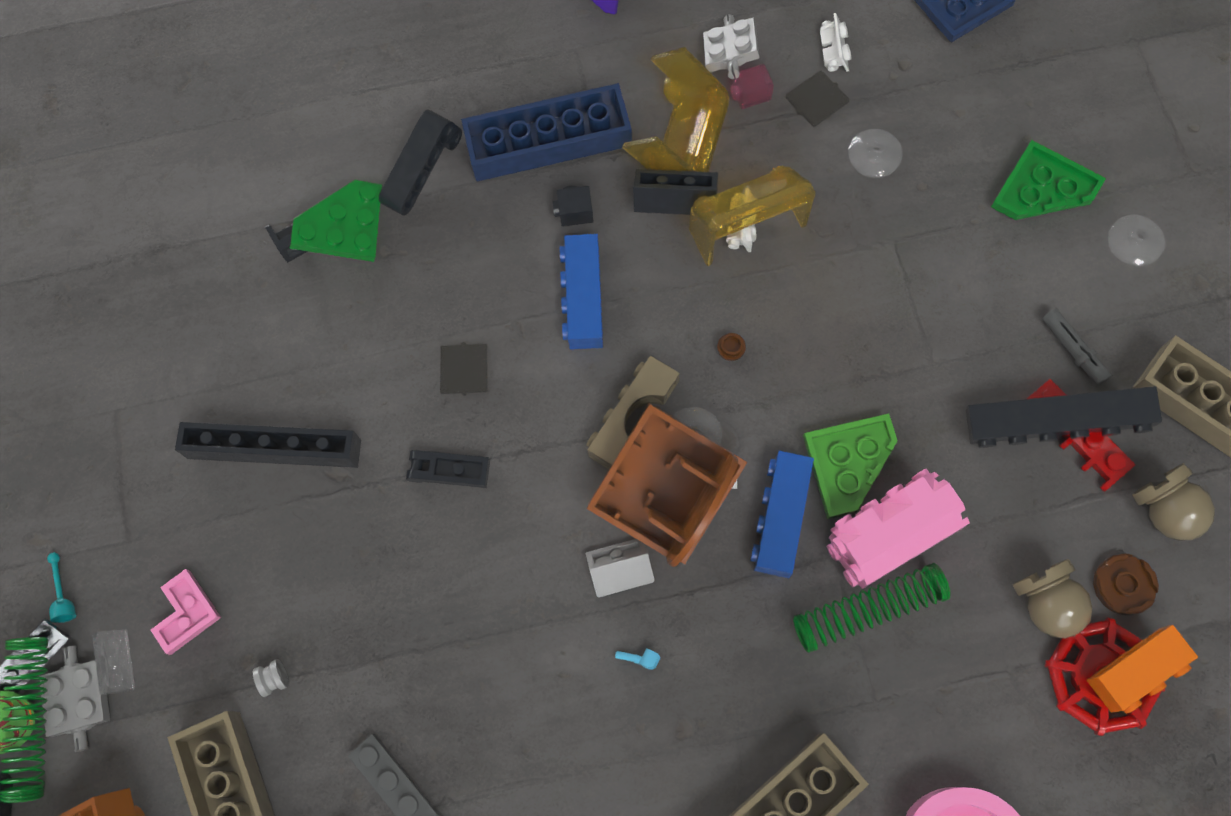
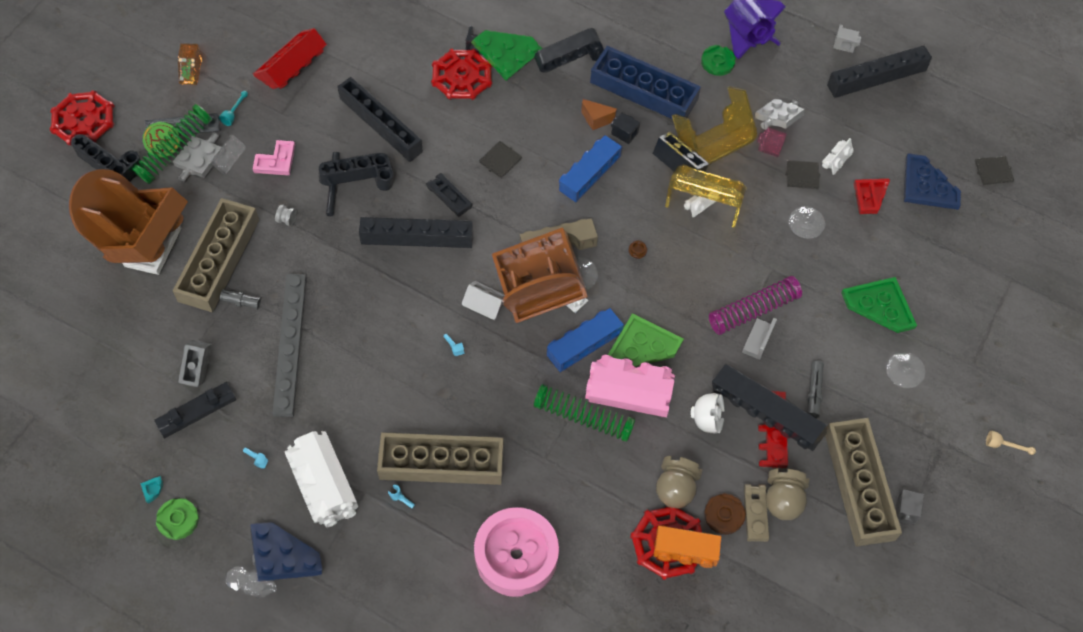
camera: 35 degrees right, 10 degrees down
none -> red slope [253,28,327,89]
none -> black beam [319,153,393,191]
none -> black bar [326,152,340,217]
none -> black brick [359,217,473,248]
none -> red plate [431,48,493,100]
none -> dark orange slope [581,99,617,131]
none -> white cylinder [691,393,724,433]
none -> green tile [701,45,736,76]
none -> magenta piece [709,276,802,335]
none -> light grey panel [742,318,777,360]
none -> dark tan plate [744,484,769,542]
none -> red wing [854,179,890,214]

